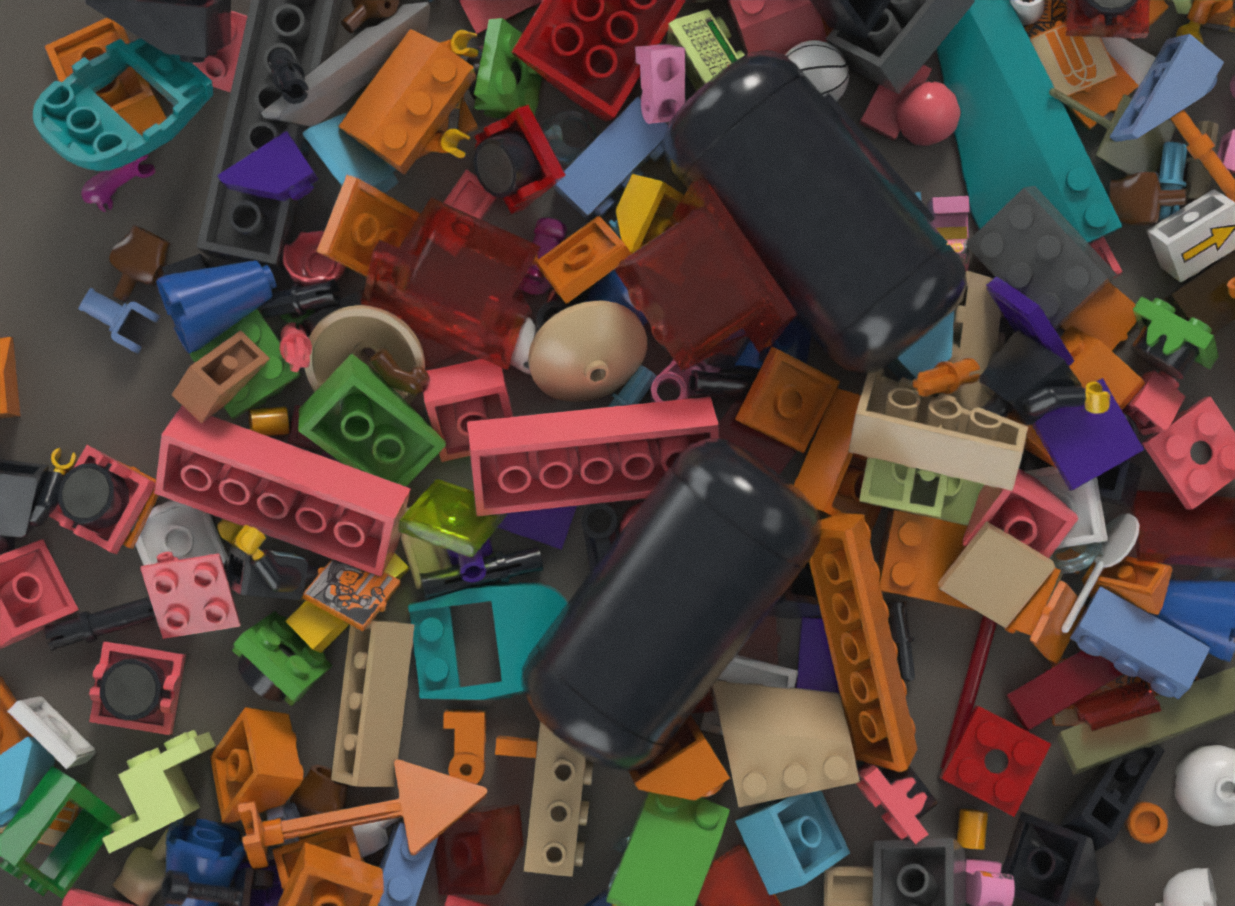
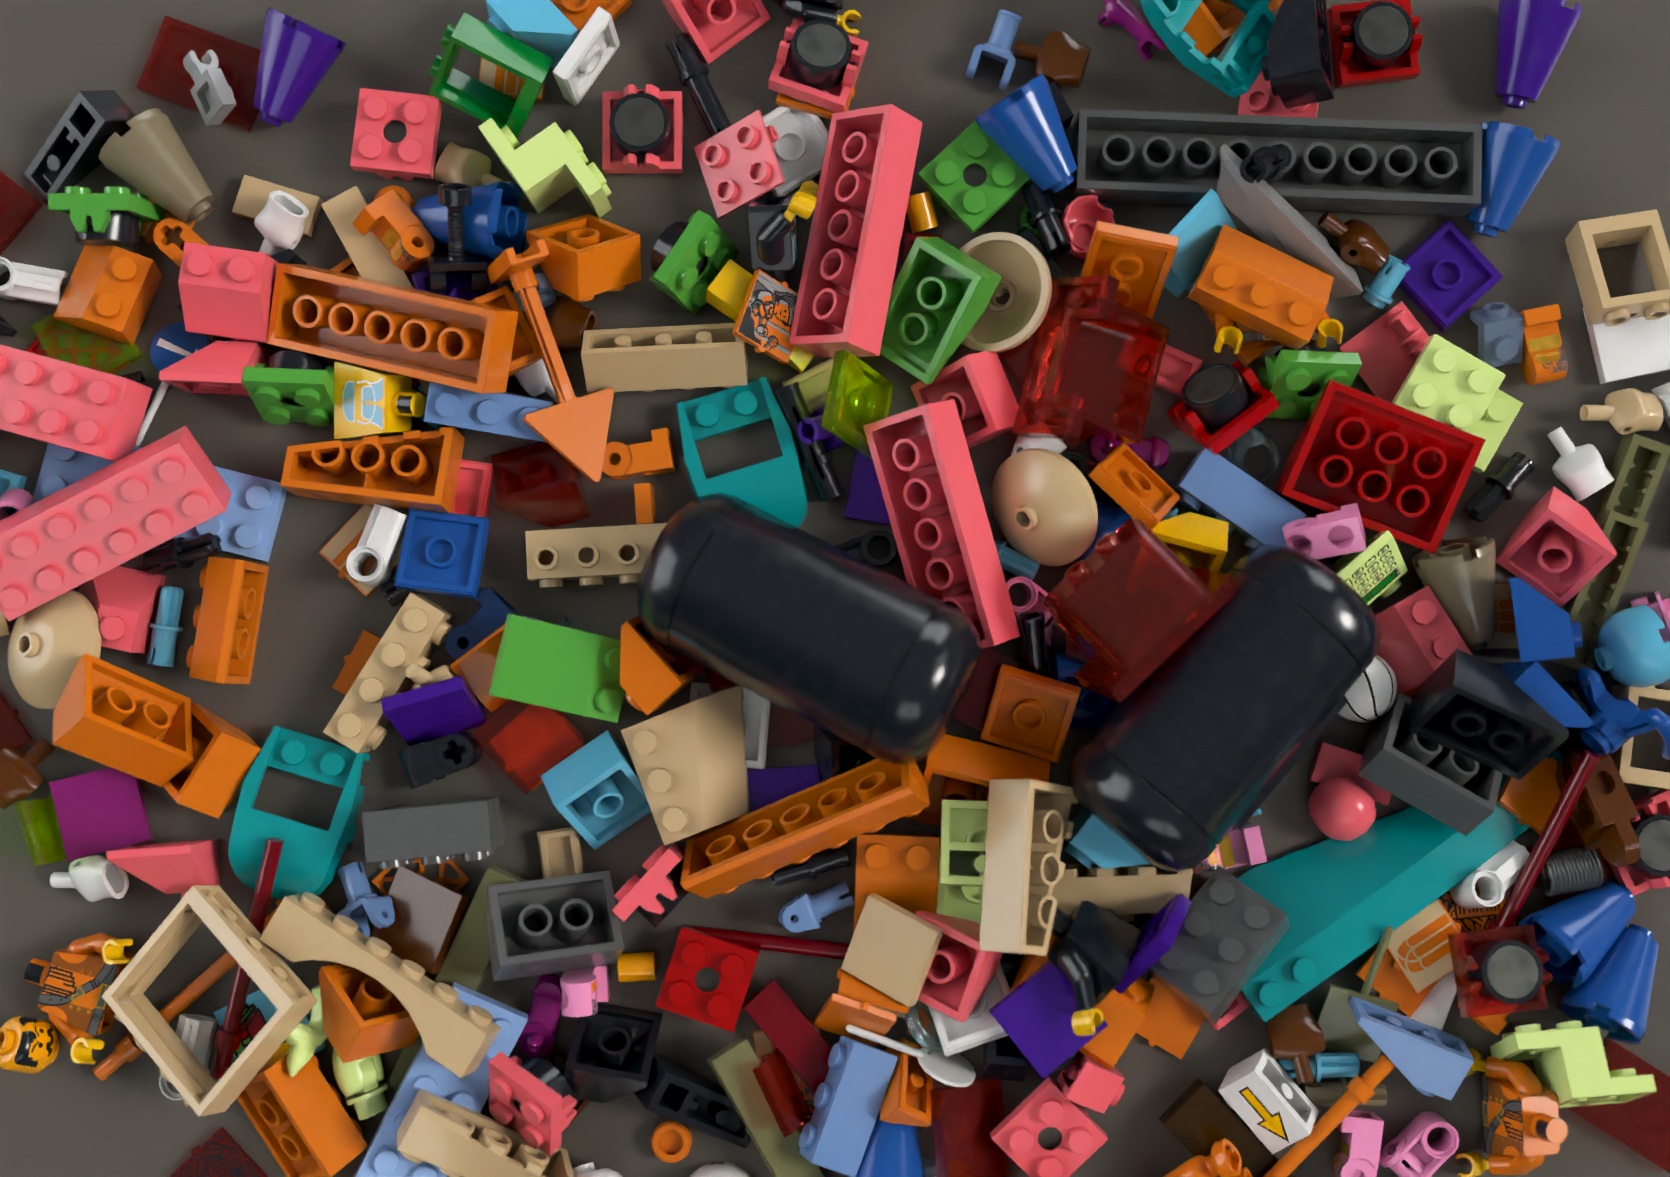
camera: 80 degrees right, 0 degrees up
nougat slope [172,330,270,423] -> none
dark purple slope [217,131,319,201] -> none
coral axle [279,322,312,372] -> none
reddish brown arm [370,348,430,395] -> none
orange axle [912,358,980,397] -> none
bright green piece [1131,296,1219,379] -> none
none -> medium blue piece [778,881,854,933]

